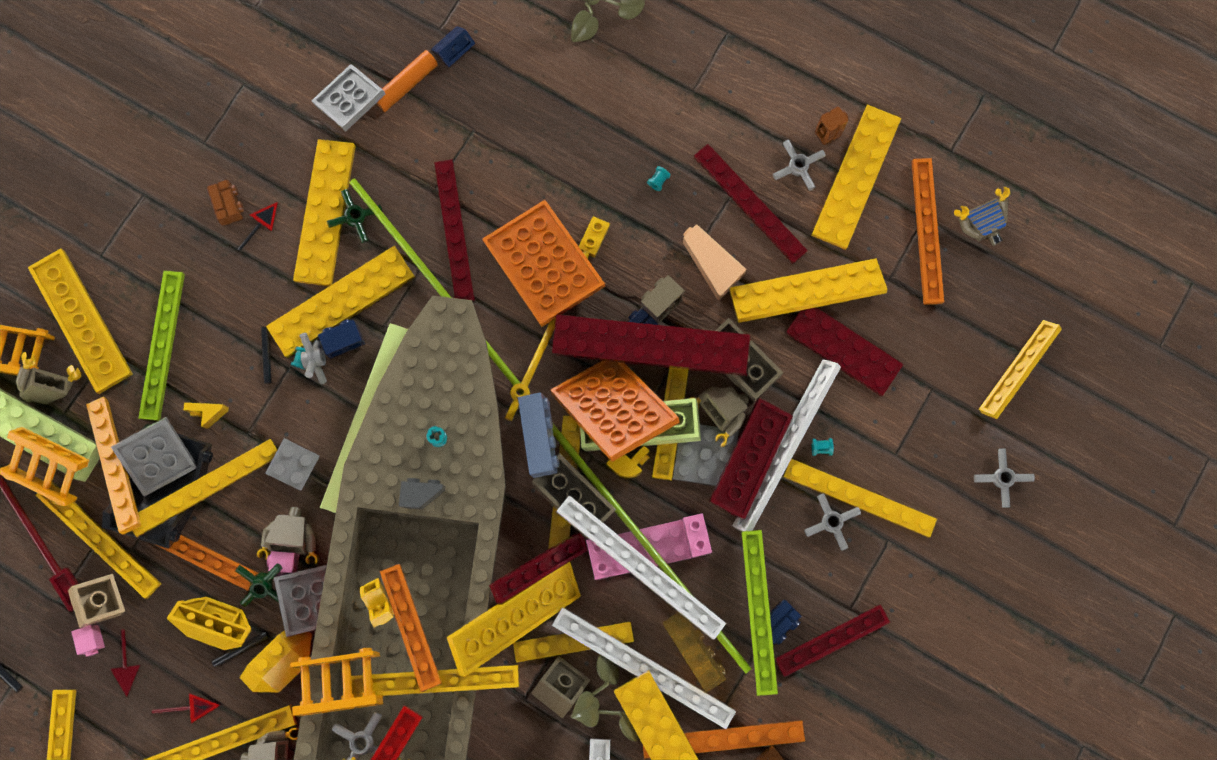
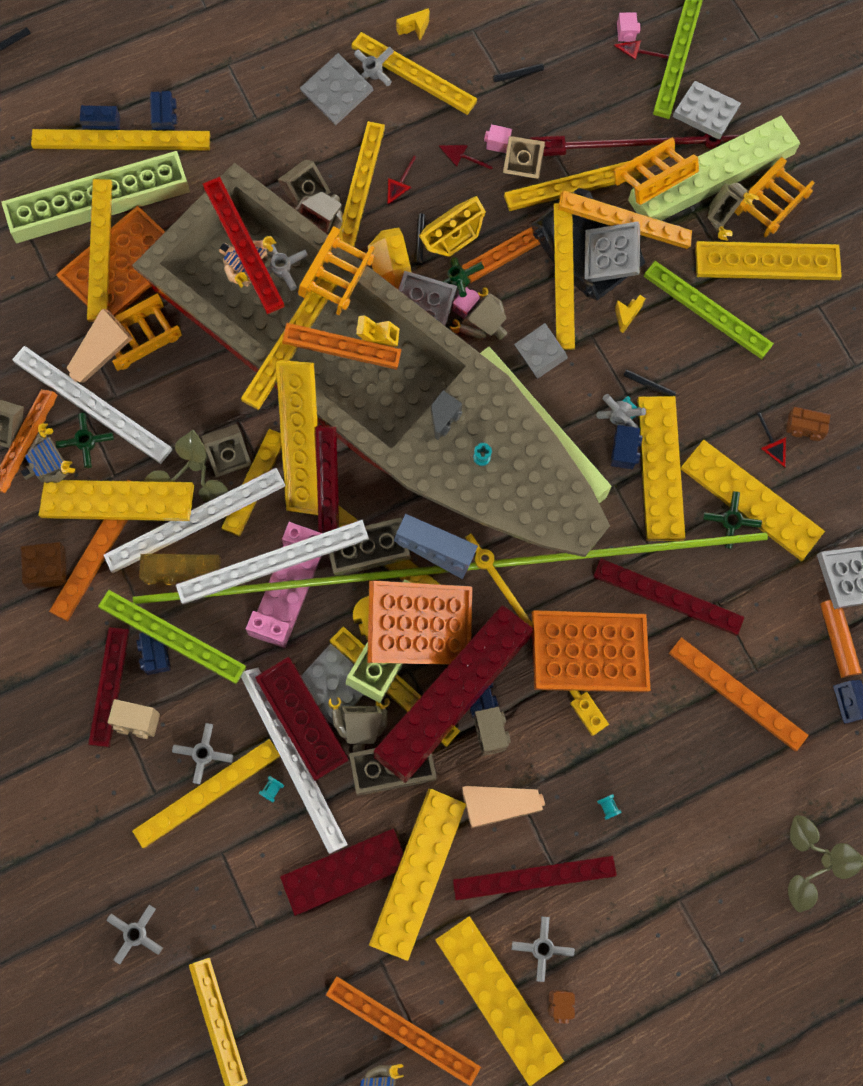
camera: 115 degrees right, 5 degrees down
none -> tan brick [108,699,160,739]
none -> orange plate [669,637,809,752]

